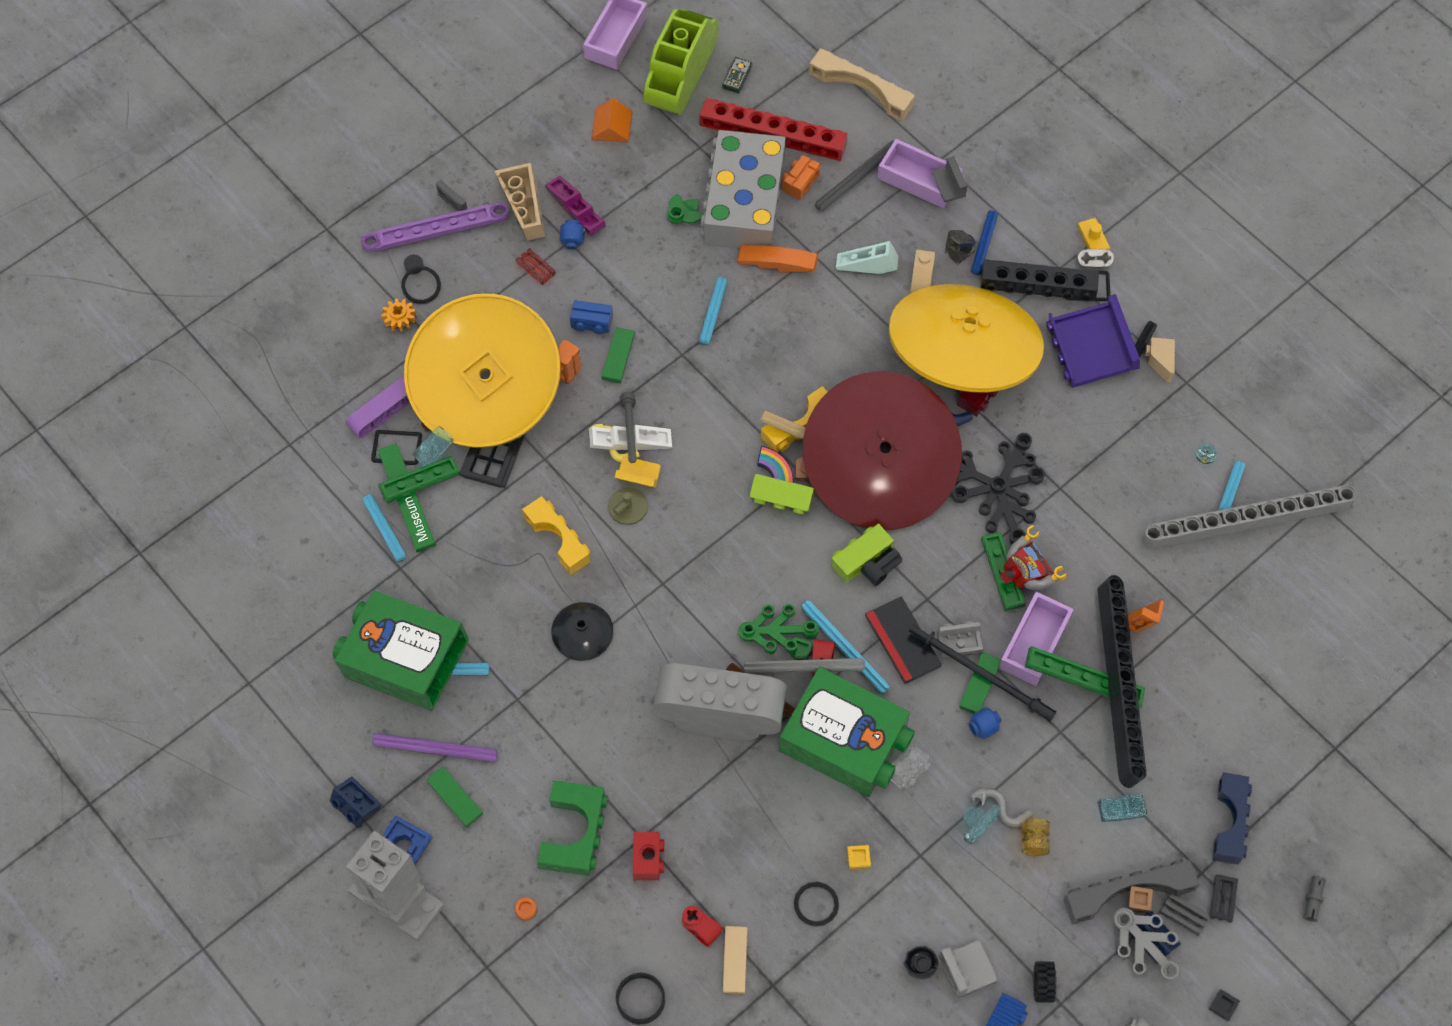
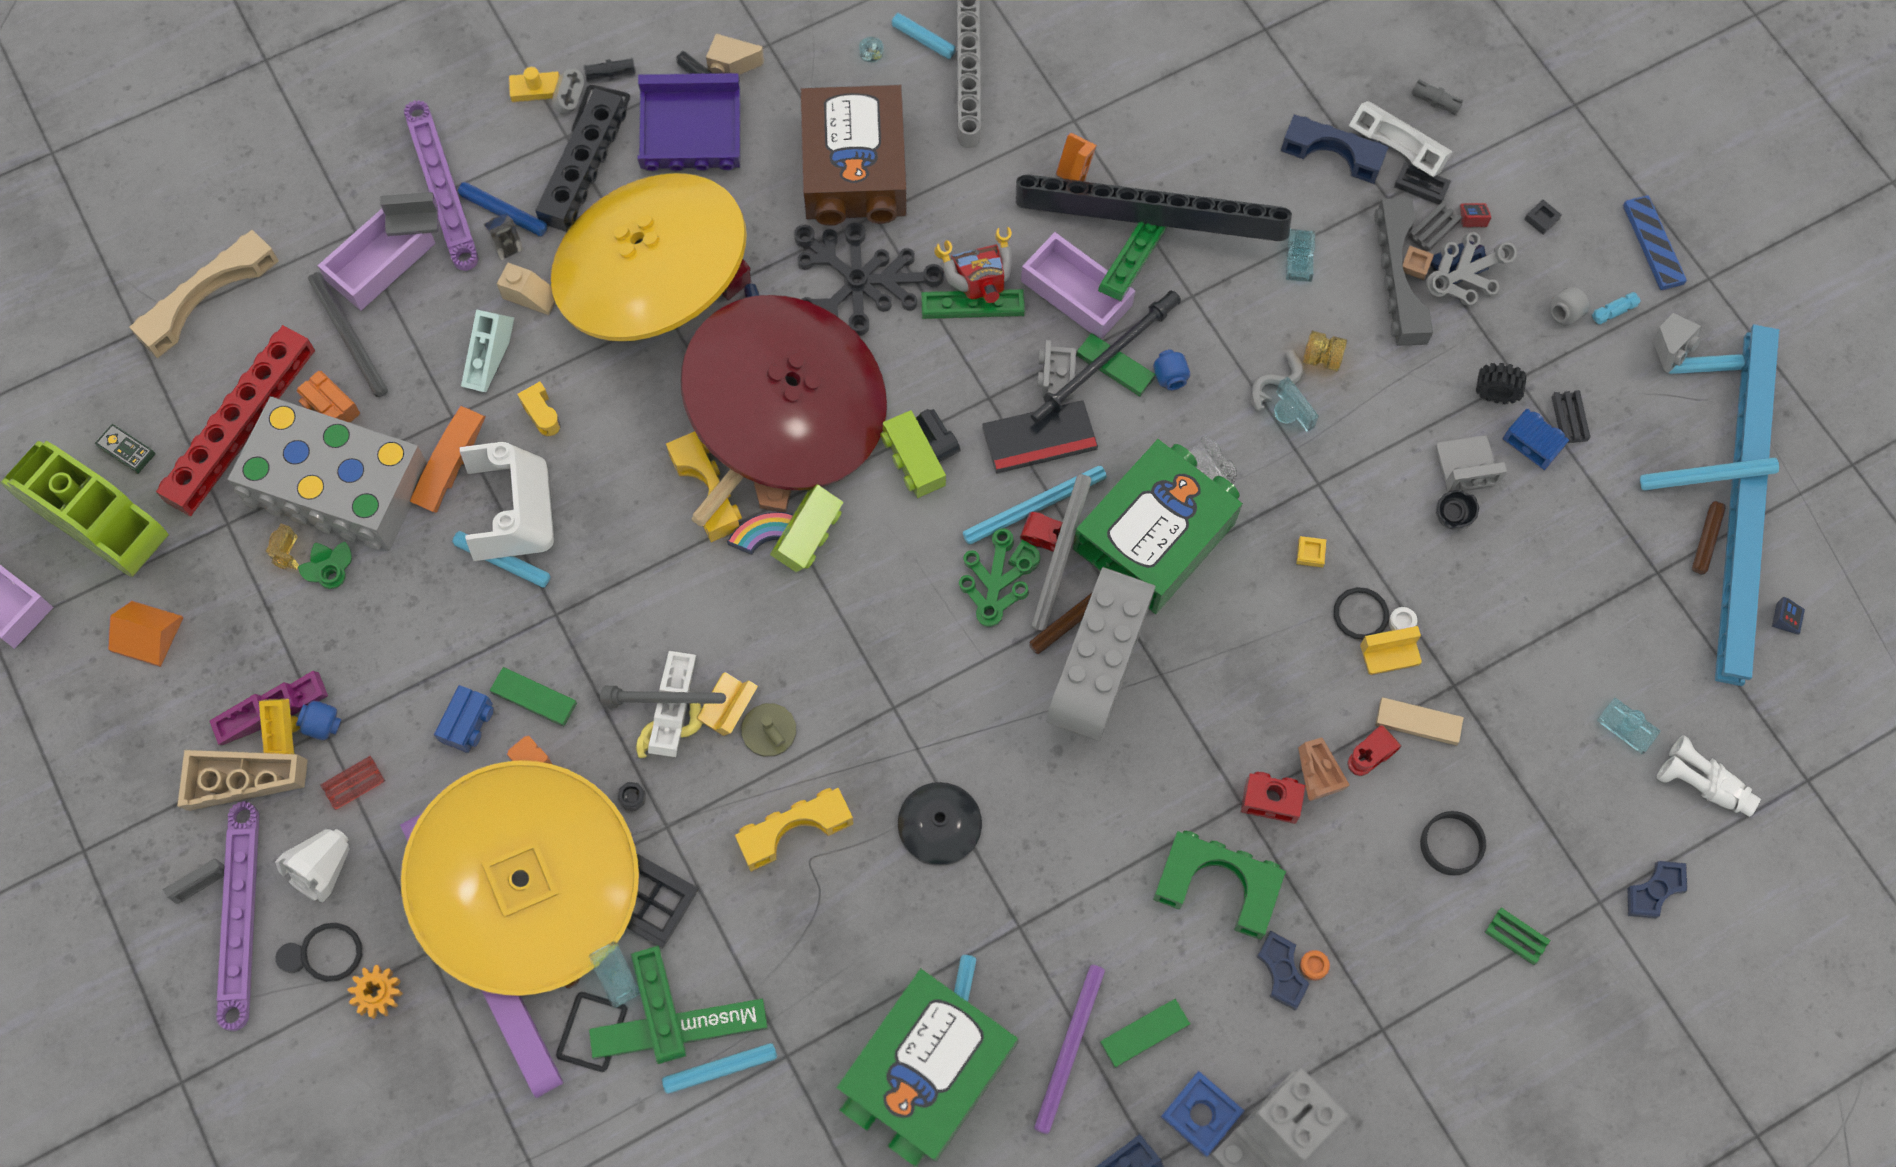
camera: 80 degrees left, 5 degrees up
none -> yellow tile [259,699,300,754]
none -> clear yellow bracket [266,523,299,570]
none -> white cone [275,829,350,902]
none -> medium lavender plate [404,100,479,271]
none -> white windscreen [460,442,554,561]
none -> yellow leg [517,381,561,436]
none -> black pin [584,58,636,81]
none -> black tile [617,782,646,811]
none -> reddish brown brick [801,85,907,226]
none -> dark blue tile [1257,931,1309,1011]
none -> nougat wing [1298,737,1350,801]
none -> white arch [1349,101,1453,177]
none -> yellow panel [1360,626,1422,675]
none -> white tile [1388,607,1417,631]
none -> red slope [1460,203,1491,227]

